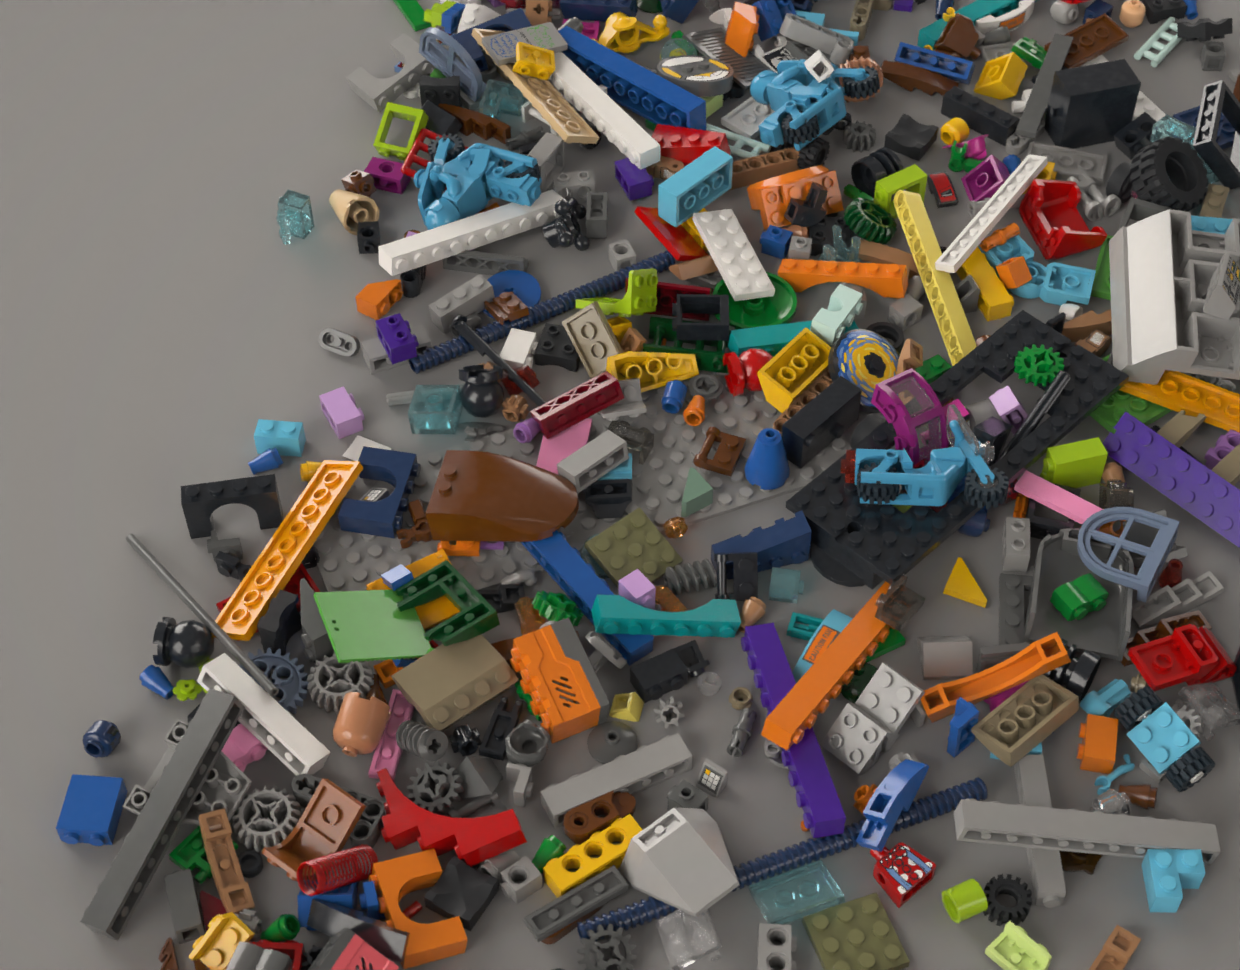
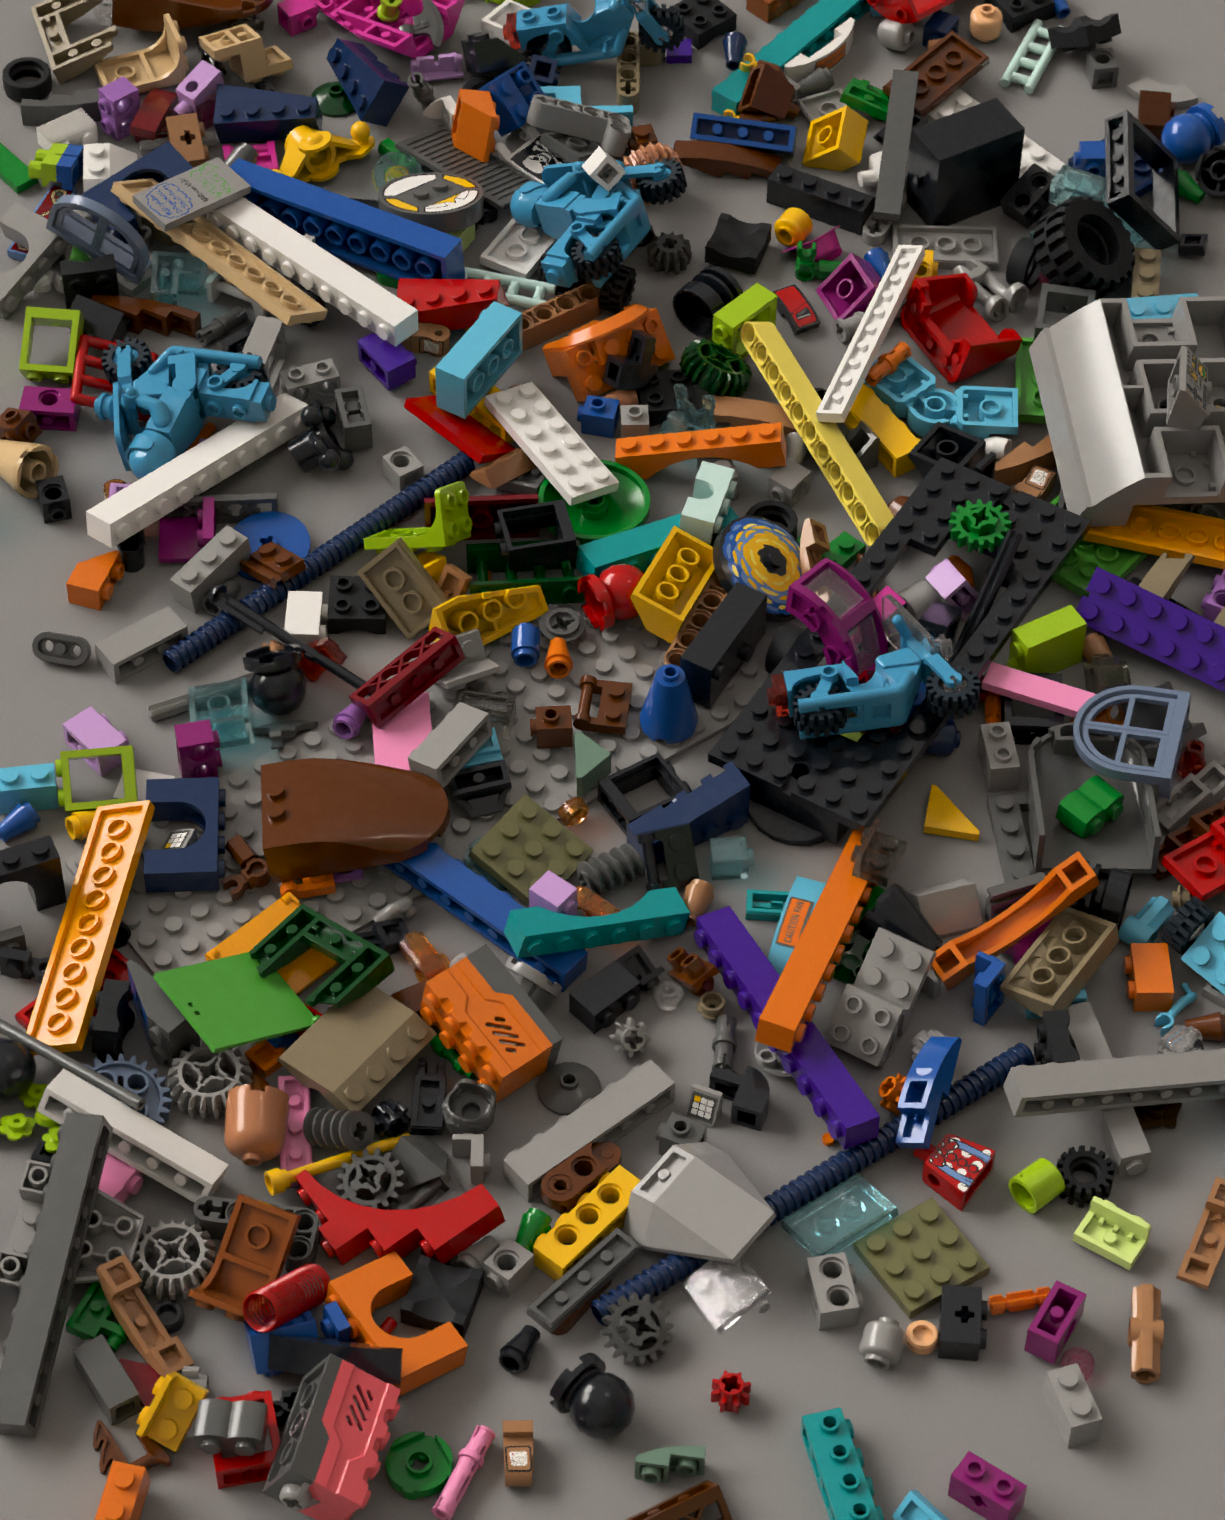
camera: 15 degrees left, 0 degrees up
green cone [260,914,300,943] -> none
dark purple brick [375,313,419,364] -> none
tile [381,564,414,591] -> none
medium nougat gear [502,395,529,422] -> none
yellow bracket [513,42,555,81] -> none
green gear [532,590,584,627] -> none
light yellow slope [609,692,644,722] -> none
green piece [843,184,874,201] -> none
orange panel [995,256,1032,289] -> none
none -> lime window [55,745,138,814]
none -> magenta bracket [159,497,217,563]
none -> magenta brick [174,719,222,778]
none -> yellow piece [264,1132,410,1196]
none -> black cone [499,1325,541,1374]
none -> reddish brown brick [530,705,573,749]
none -> black window [598,752,691,836]
none -> reddish brown hips [666,947,719,997]
none -> black brick [709,1066,770,1132]
none -> black cone [857,883,943,951]
none -> black slope [909,421,986,478]
none -> orange arm [948,555,975,588]
none -> black brick [1034,1009,1079,1065]
none -> blue brick [1073,141,1106,178]

